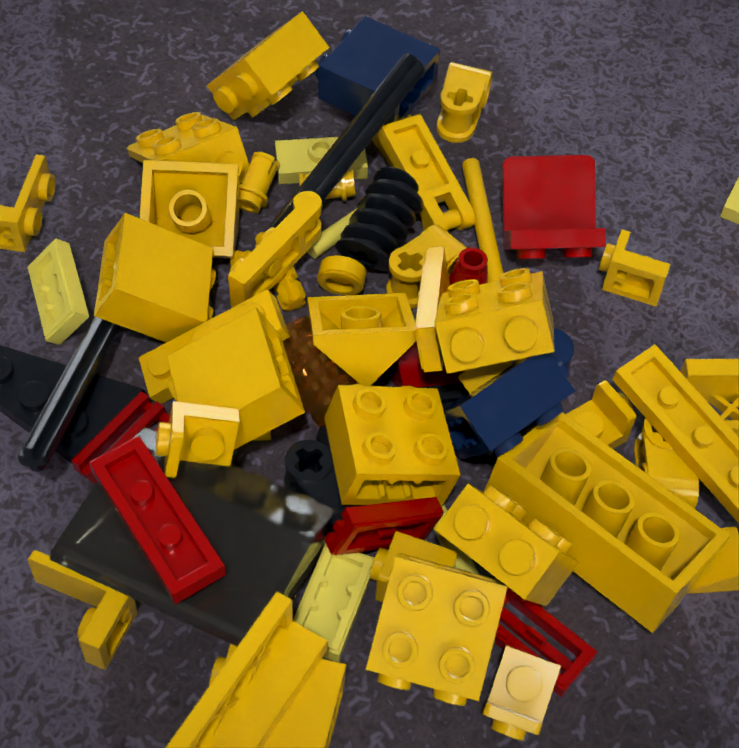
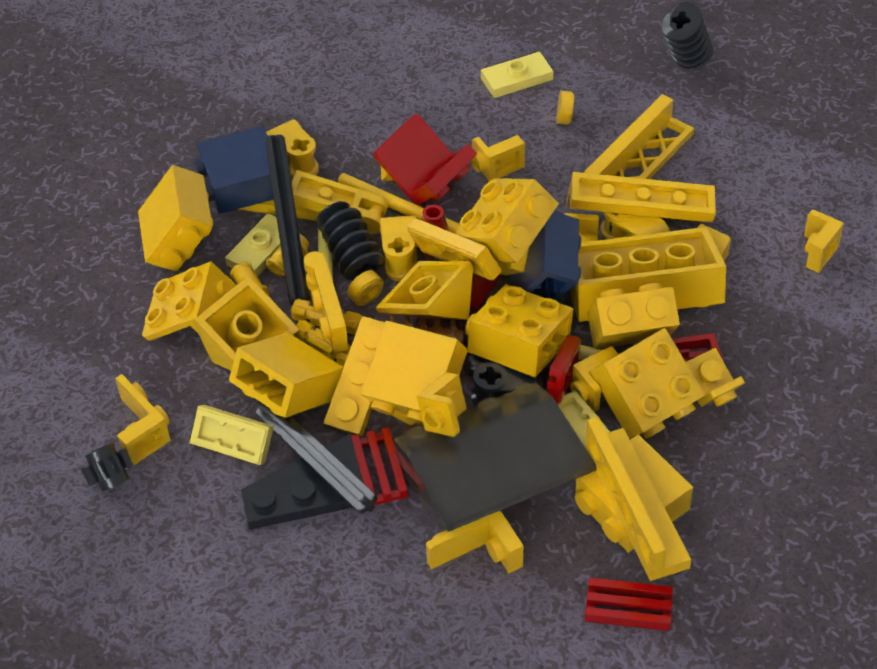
camera: 45 degrees left, 5 degrees down
red plate [89,435,226,605] -> none

